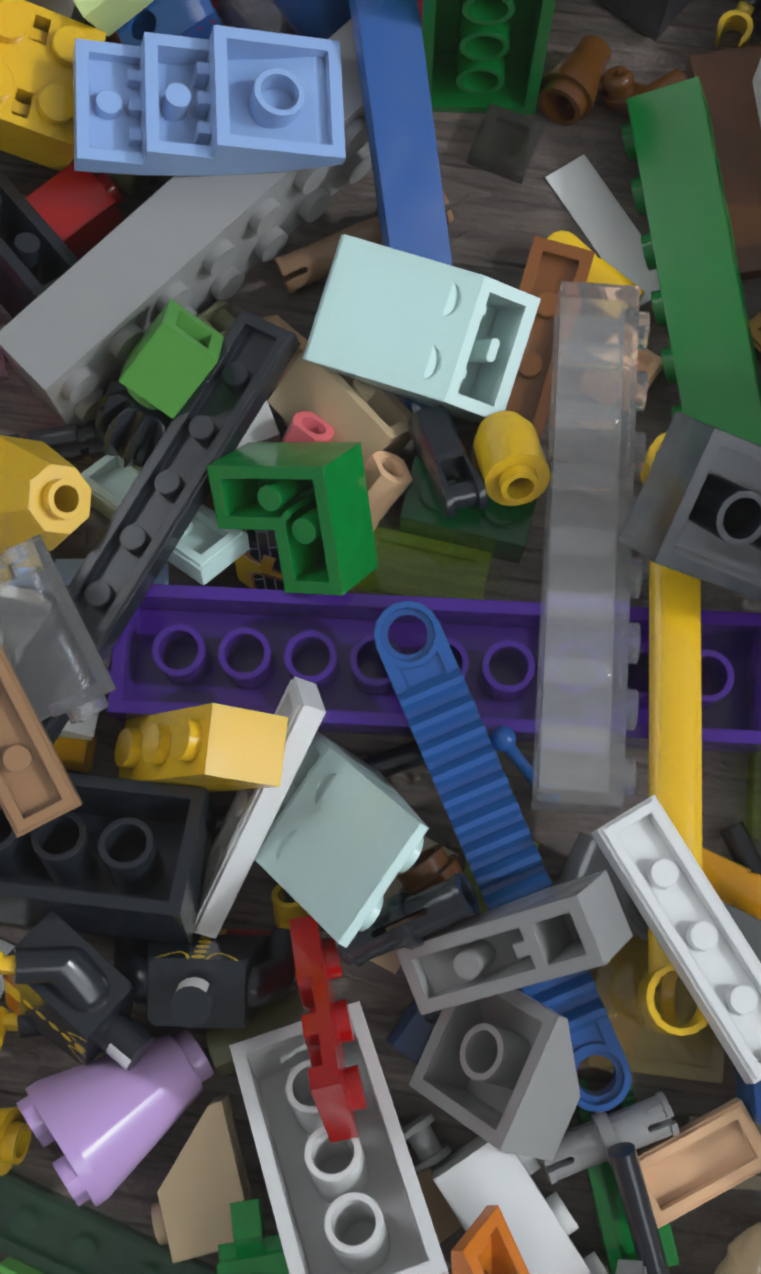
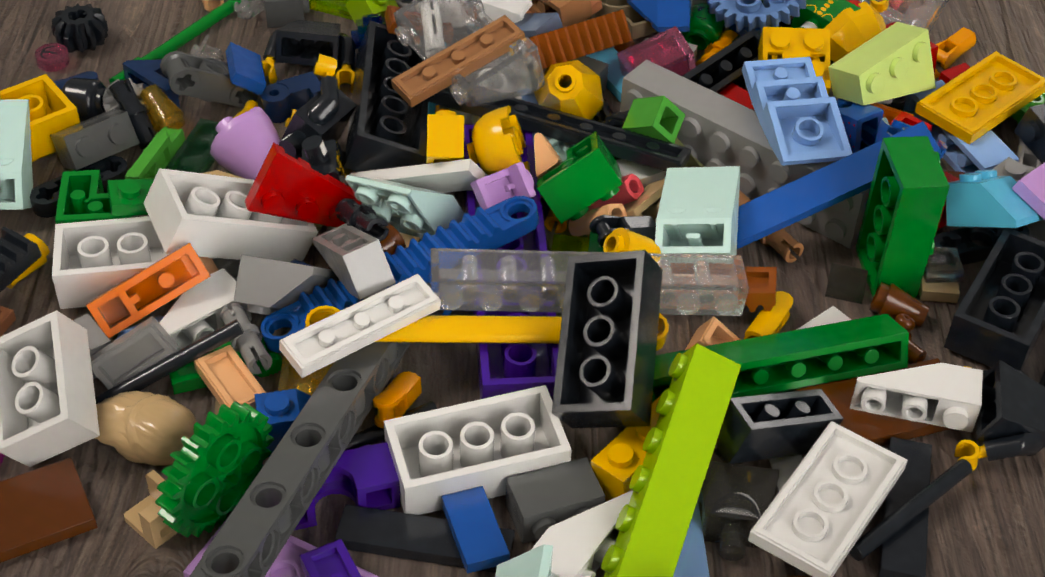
camera: 80 degrees right, 35 degrees down
none -> yellow cylinder [467,105,530,175]
none -> lavender bracket [470,162,536,210]
none -> light nougat slope [534,133,563,178]

